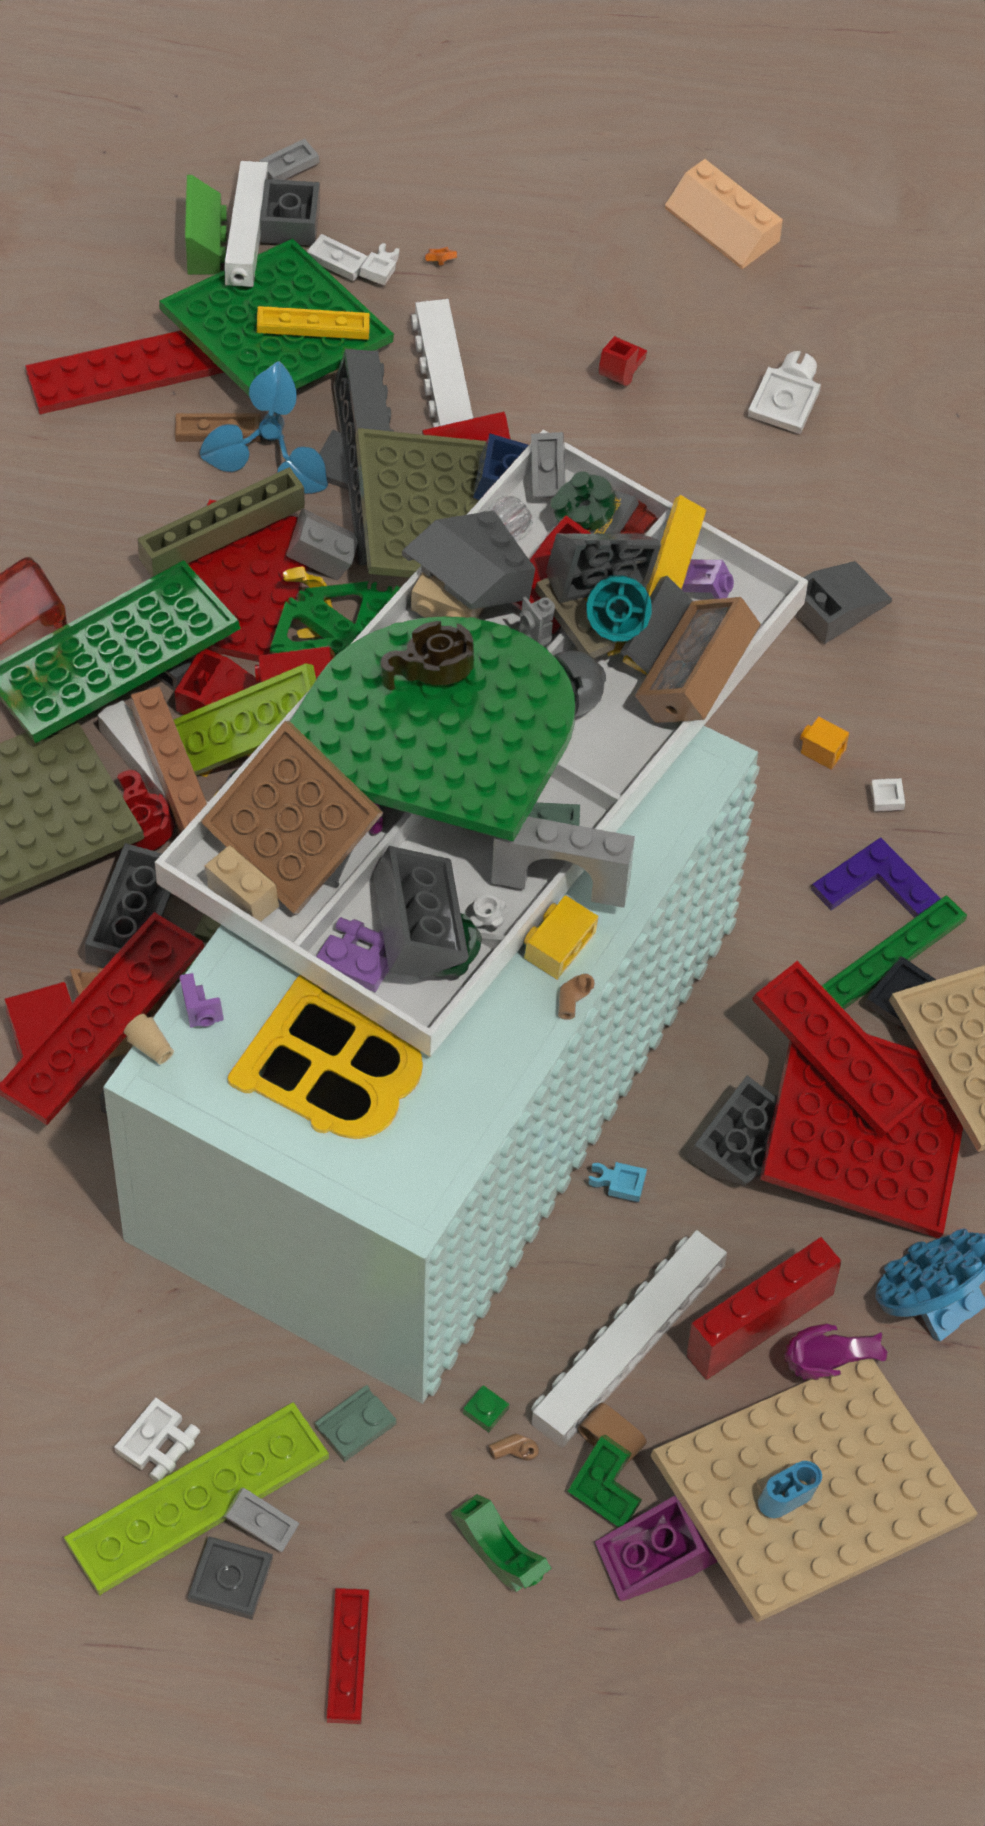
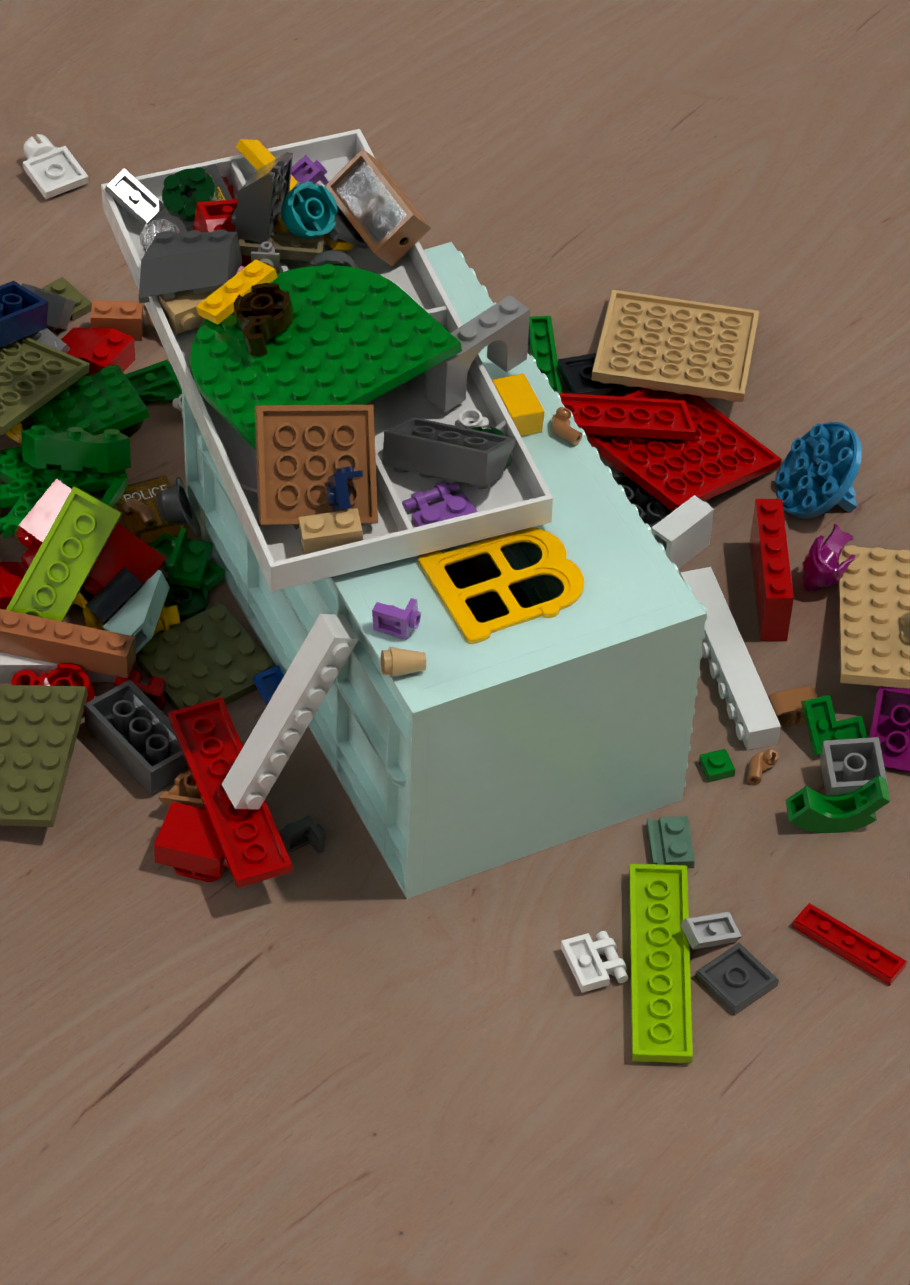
camera: 55 degrees left, 10 degrees down
none -> yellow plate [196,259,277,325]
none -> white brick [222,613,359,809]
none -> dark blue bracket [326,466,363,512]
none -> white brick [651,495,714,569]
none -> light grey brick [820,737,888,796]

